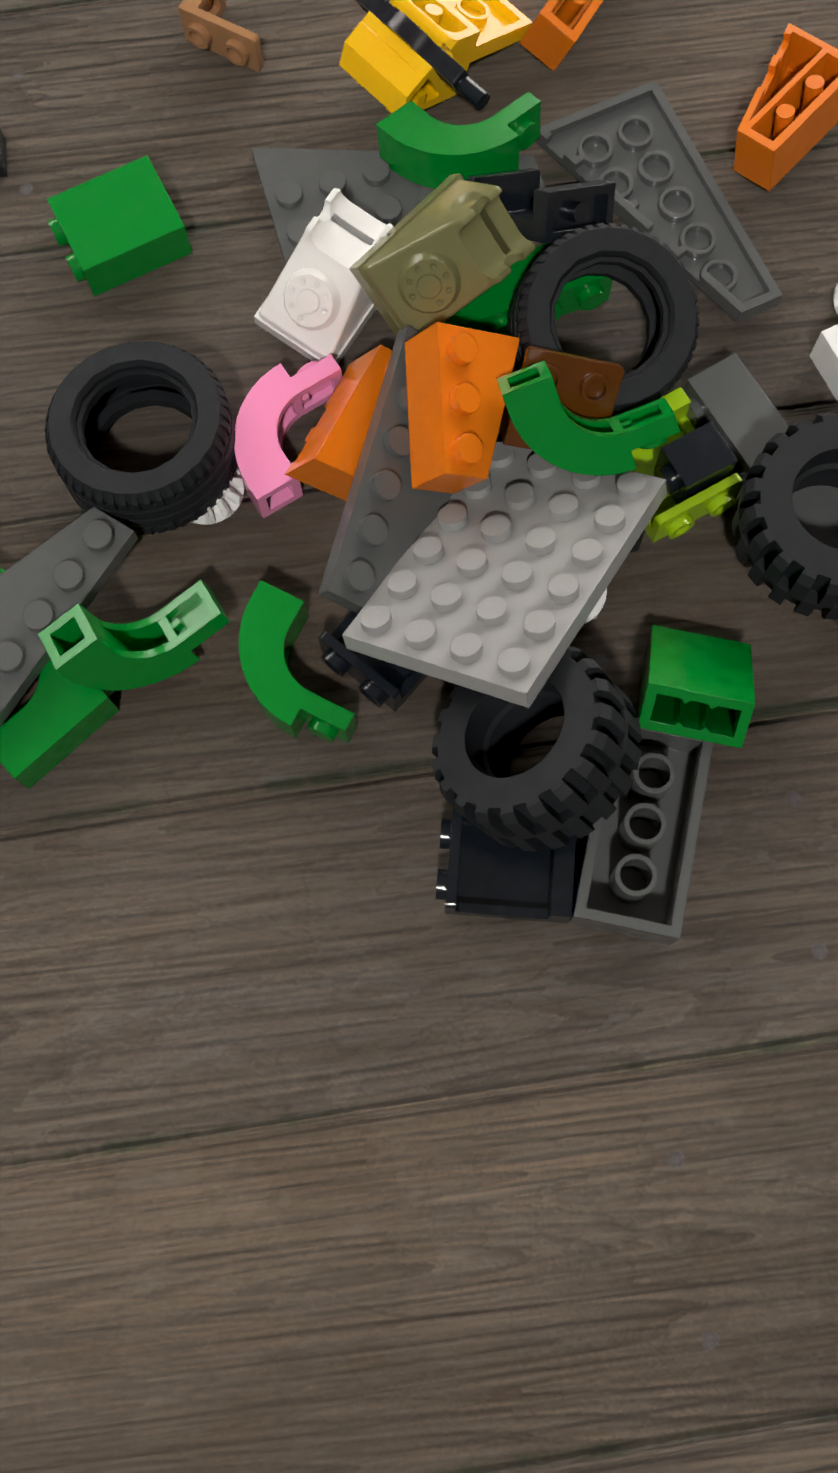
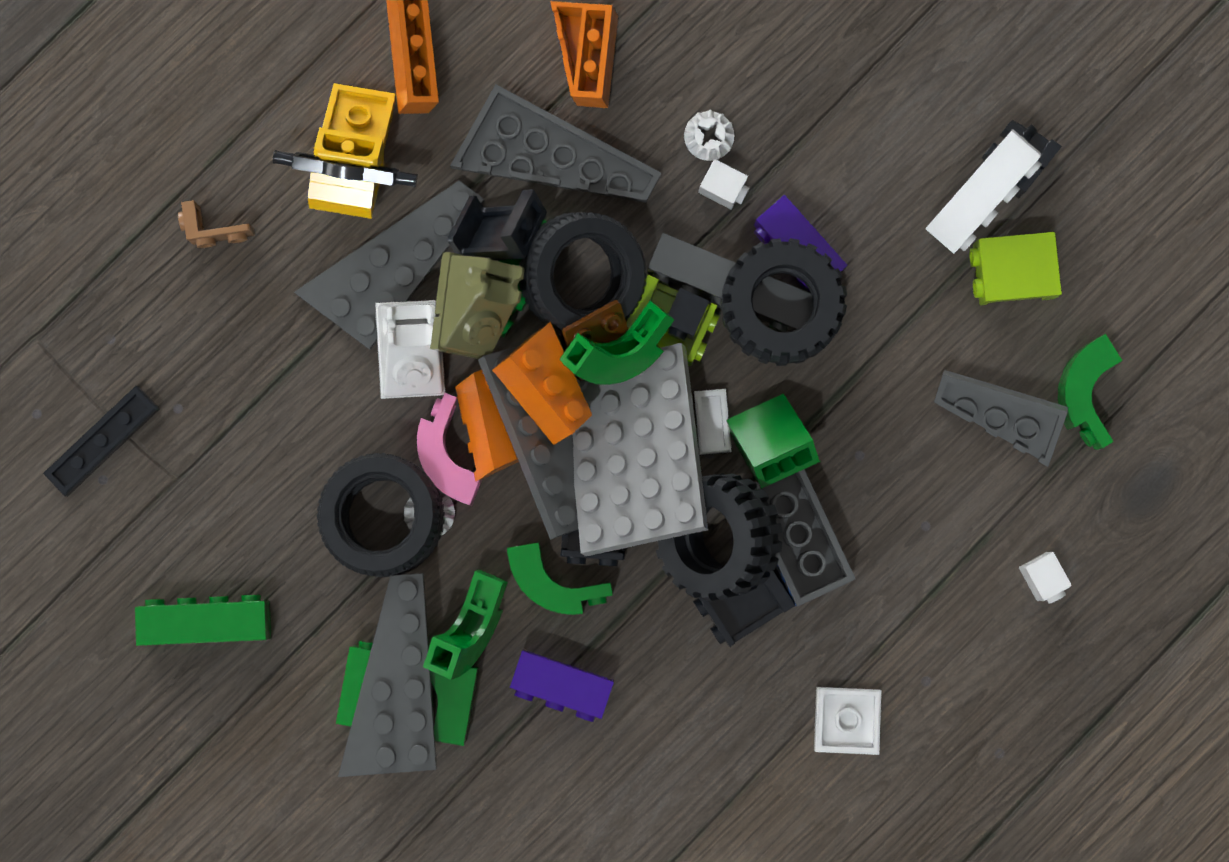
camera: 45 degrees left, 10 degrees up
green brick [47,155,193,297] -> none
green arch [376,91,541,189] -> none
none -> dark purple brick [510,650,614,722]
none -> white tile [694,389,732,455]
none -> white tile [814,687,882,755]

